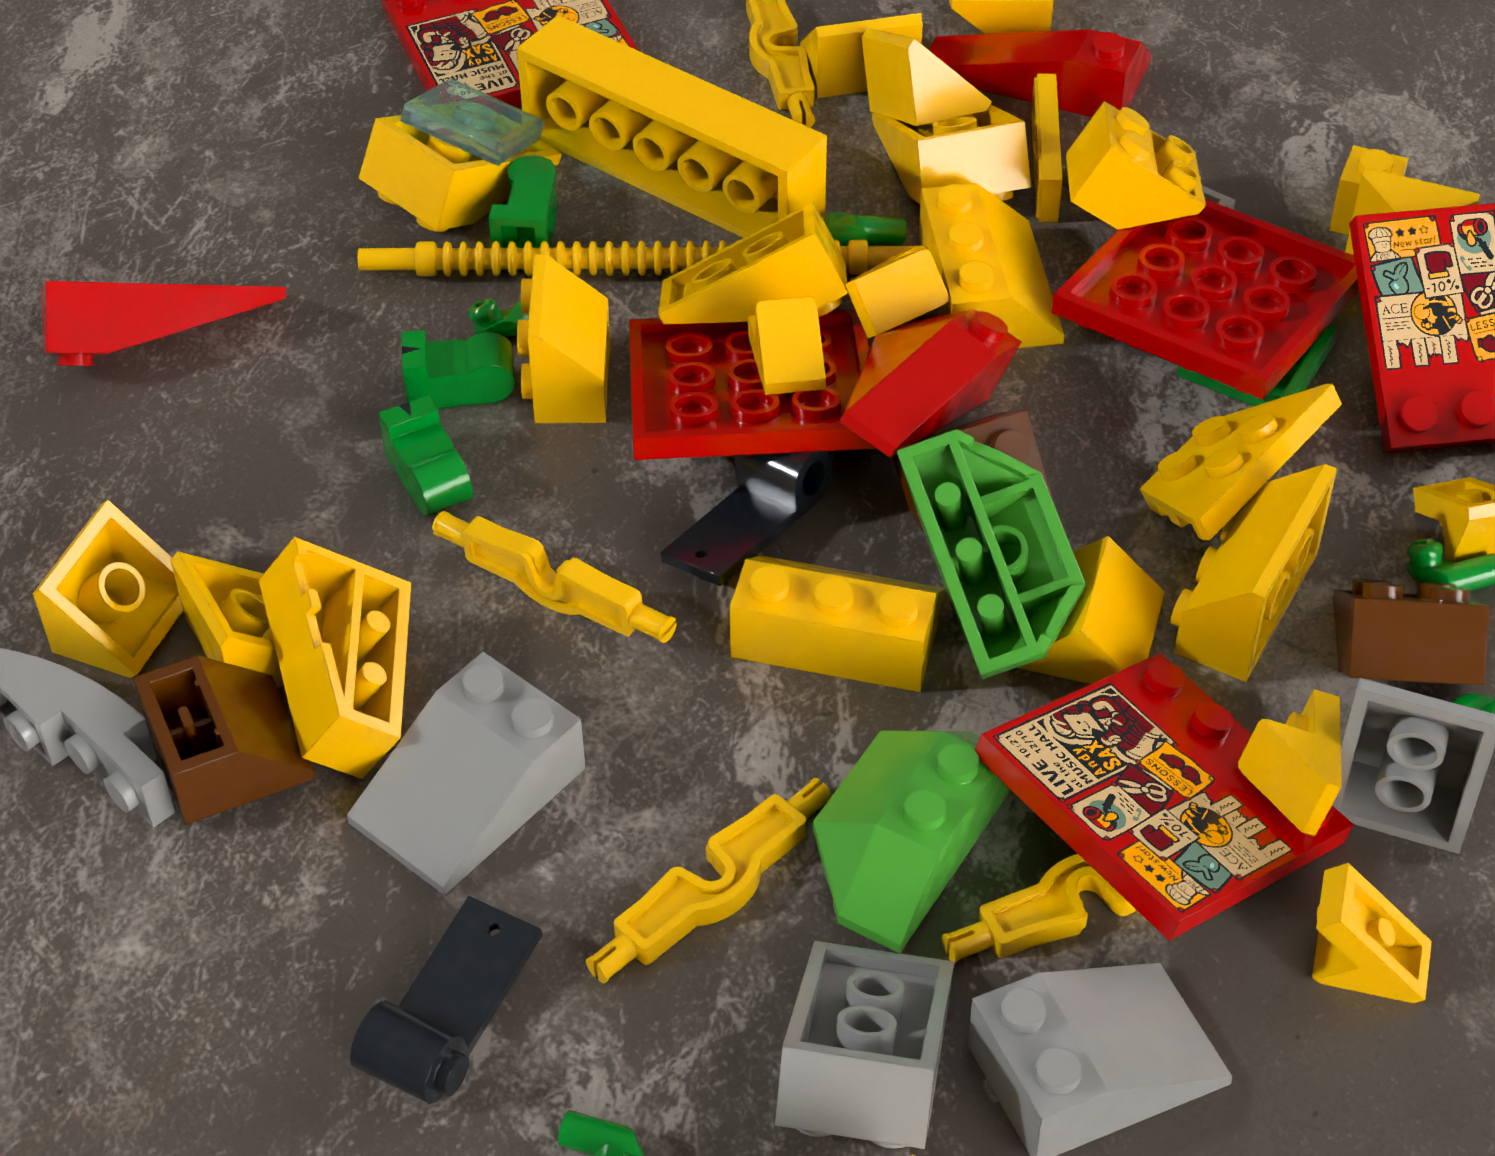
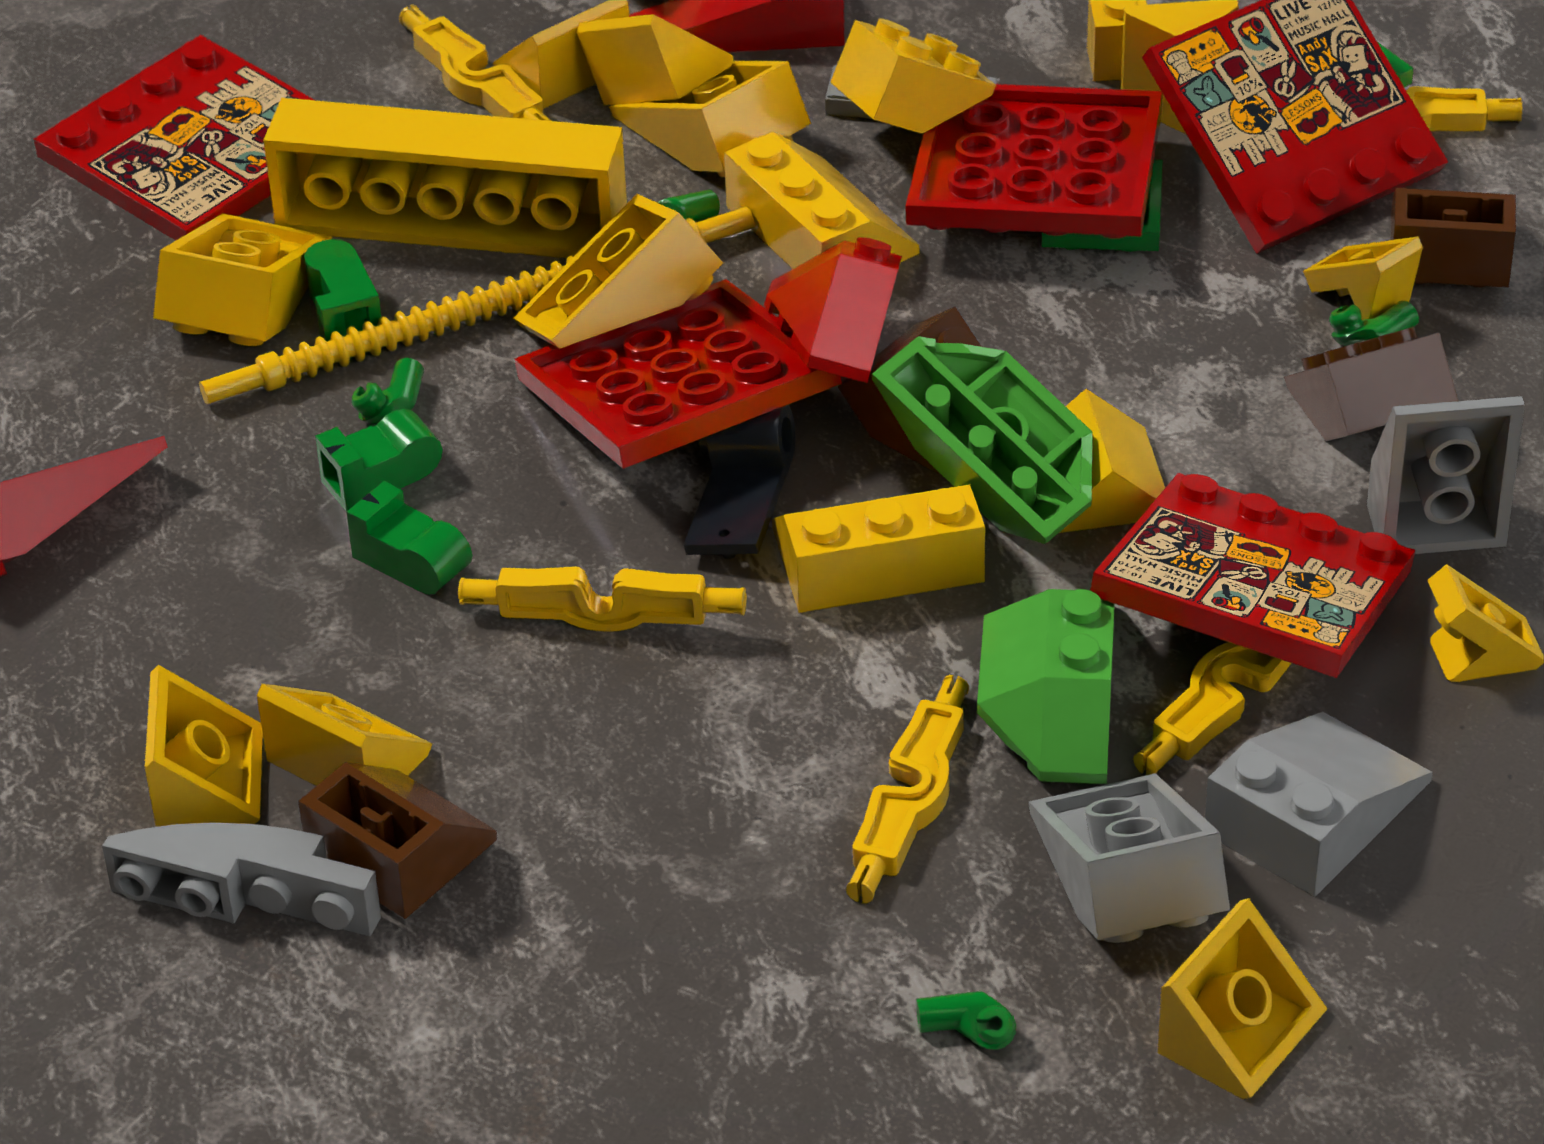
camera: 25 degrees left, 5 degrees down
yellow wedge [259,537,411,779] -> none
light grey slope [347,652,586,896] -> none
black door [350,896,543,1104] -> none
clear light blue tile [400,78,545,166] -> none
yellow slope [517,254,610,423] -> none
yellow slope [748,296,826,395] -> none
yellow slope [845,247,949,338] -> none
yellow tile [1031,74,1063,223] -> none
yellow wing [1140,383,1342,540] -> none
yellow slope [1170,464,1337,682] -> none
yellow slope [1238,689,1342,836] -> none

